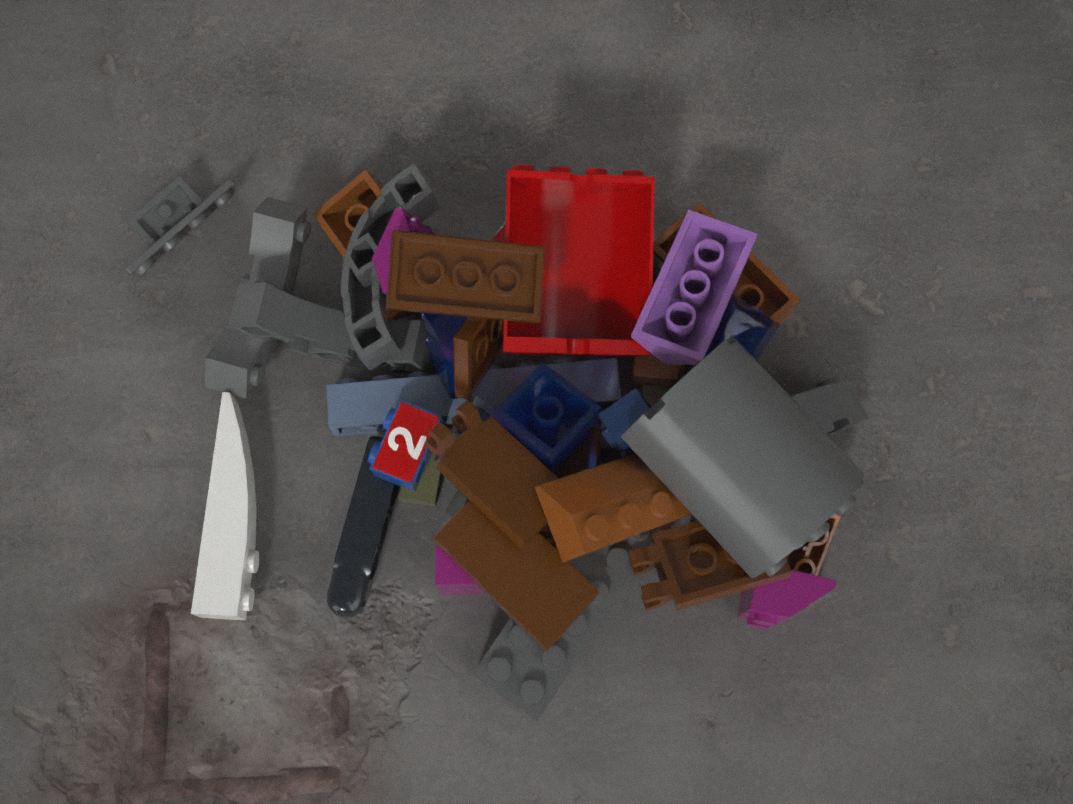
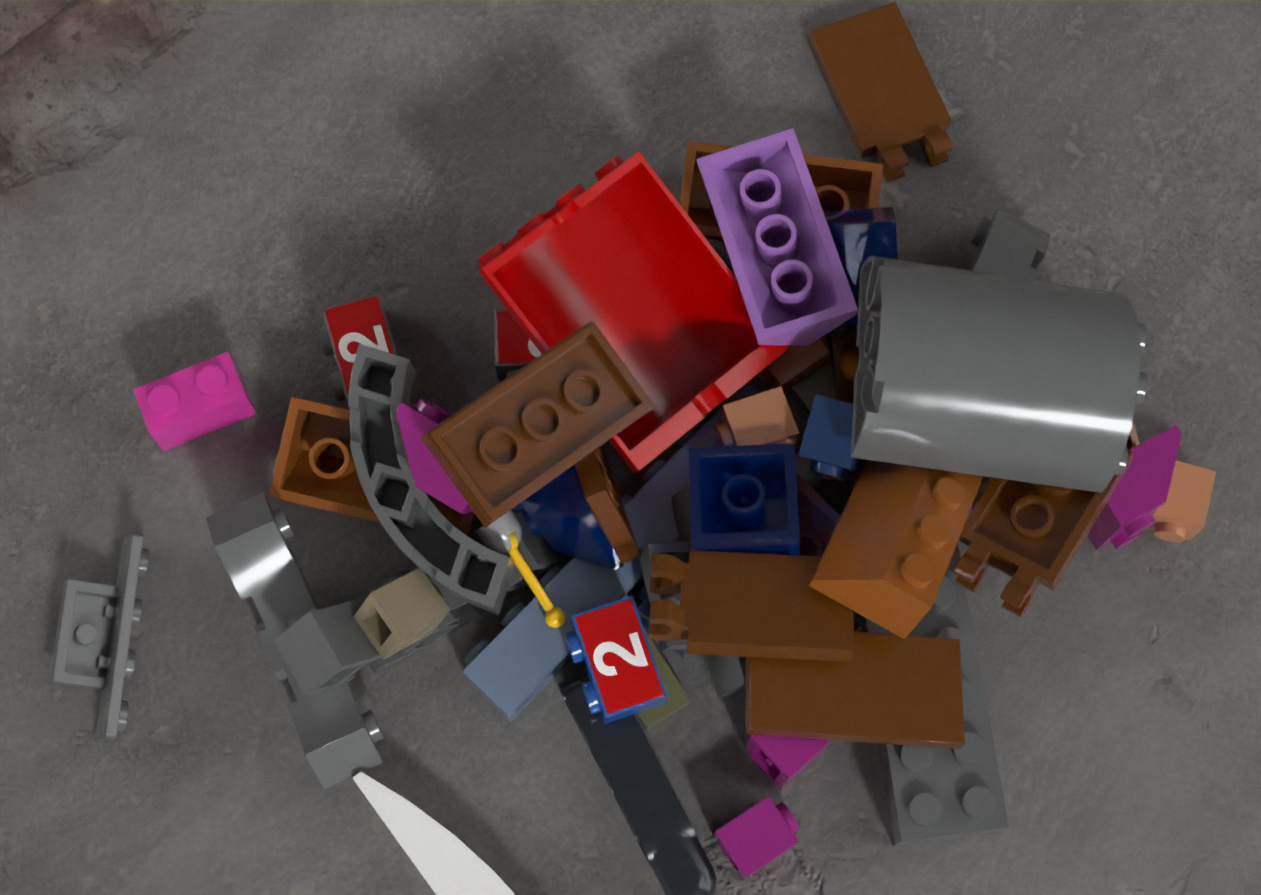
camera: 40 degrees left, 0 degrees up
none -> dark pink brick [133,352,257,451]
none -> brick [317,293,398,402]
none -> dark tan brick [353,568,450,660]
none -> hinge [475,510,566,628]
none -> magenta brick [713,796,800,881]
none -> nougat brick [715,386,799,467]
none -> reddish brown tile [808,2,953,182]
none -> nougat brick [1147,460,1216,543]

